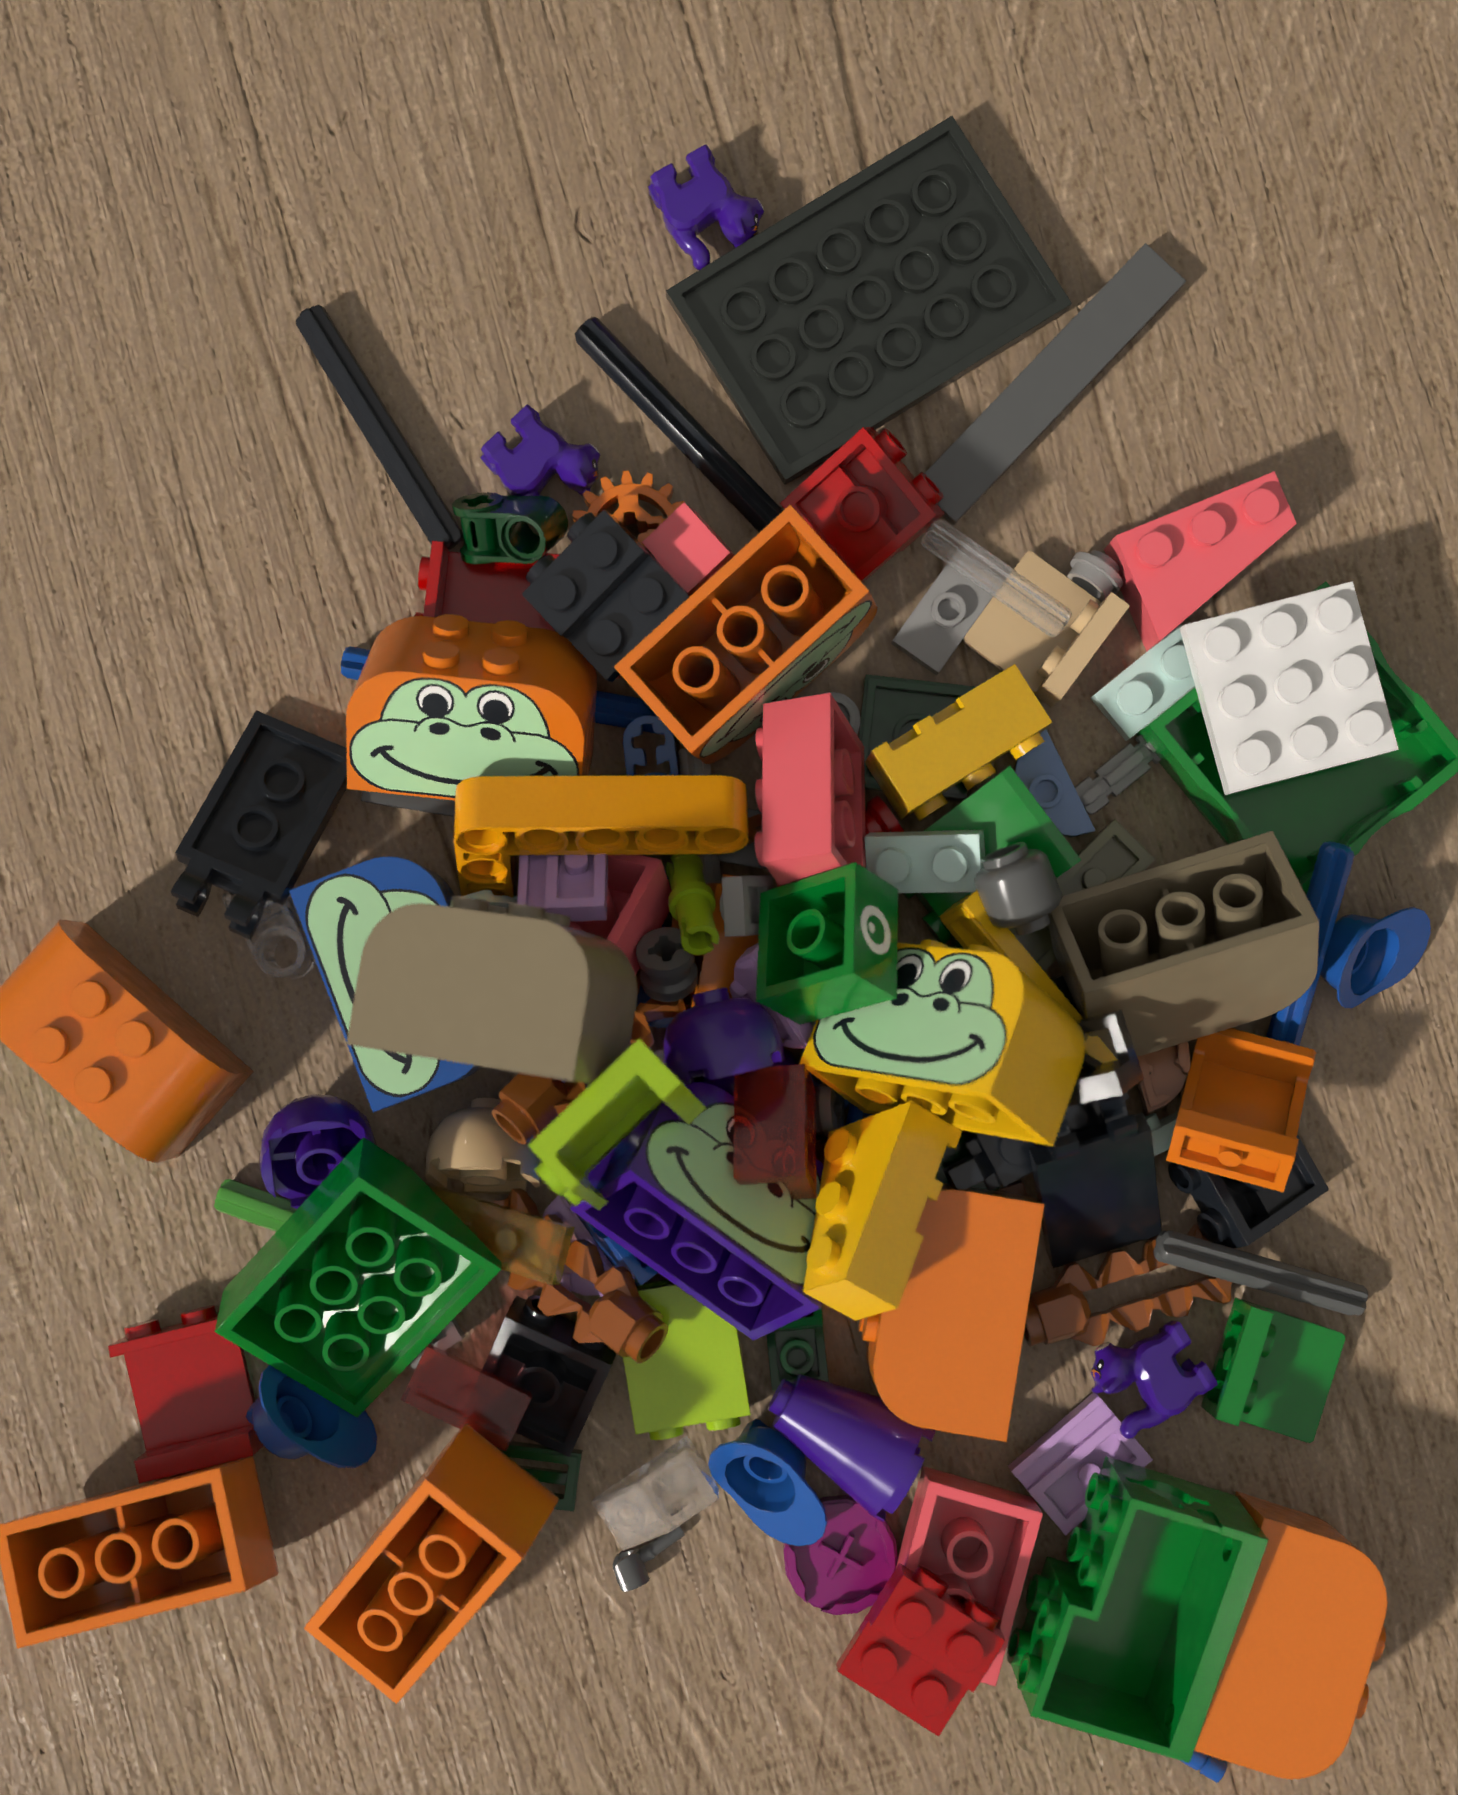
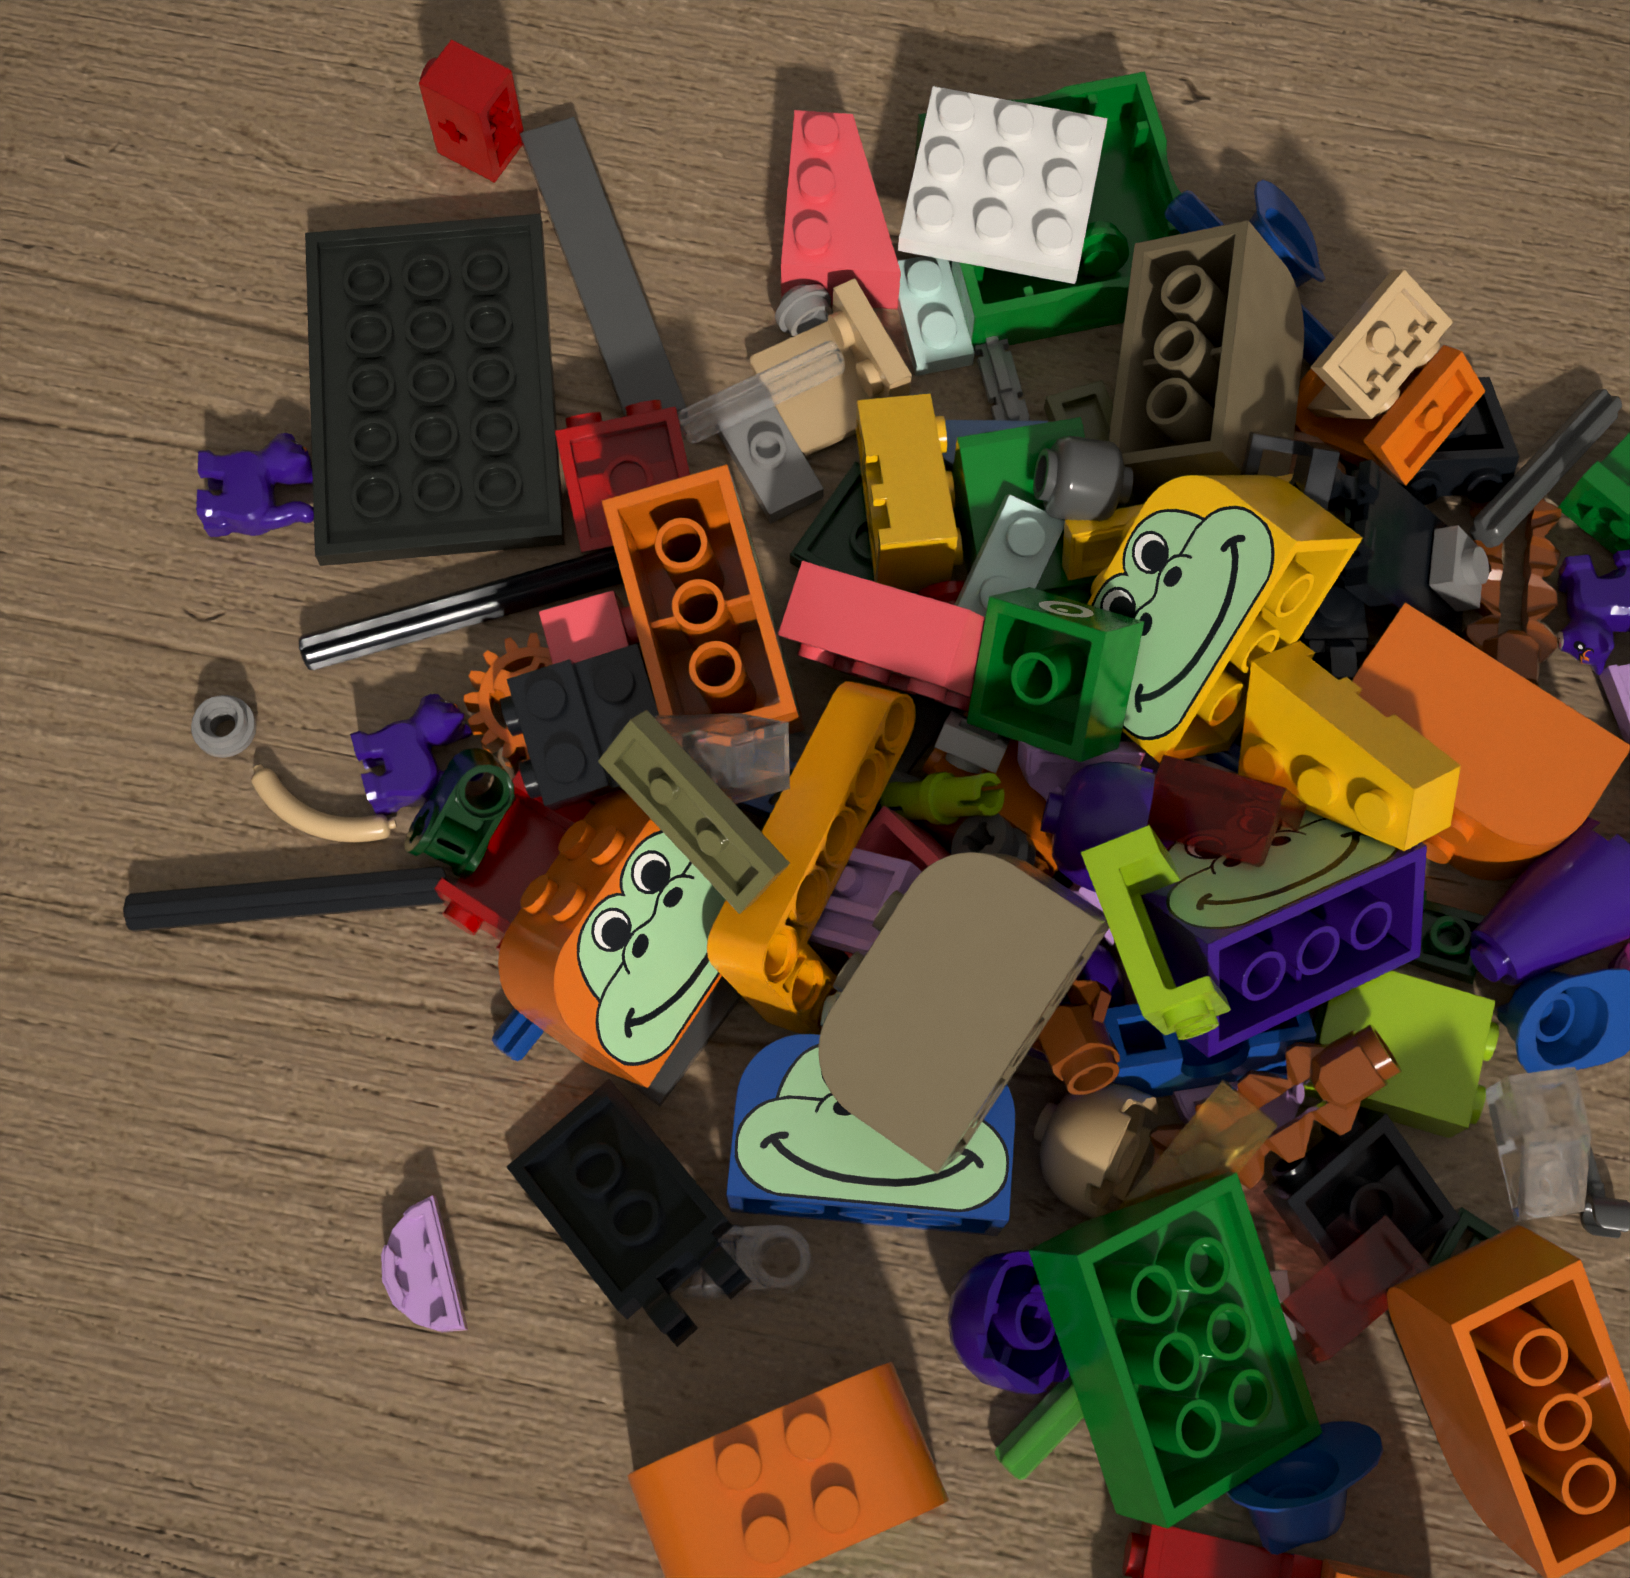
camera: 60 degrees left, 15 degrees down
none -> light grey plate [191,695,257,758]
none -> tan piece [251,764,397,843]
none -> lavender plate [381,1195,468,1332]
none -> red brick [419,39,524,183]
none -> olive plate [598,710,790,914]
none -> clear slope [653,713,790,804]
none -> green plate [1078,221,1129,277]
none -> tan bracket [1307,269,1453,419]
none -> light grey plate [1429,525,1489,612]

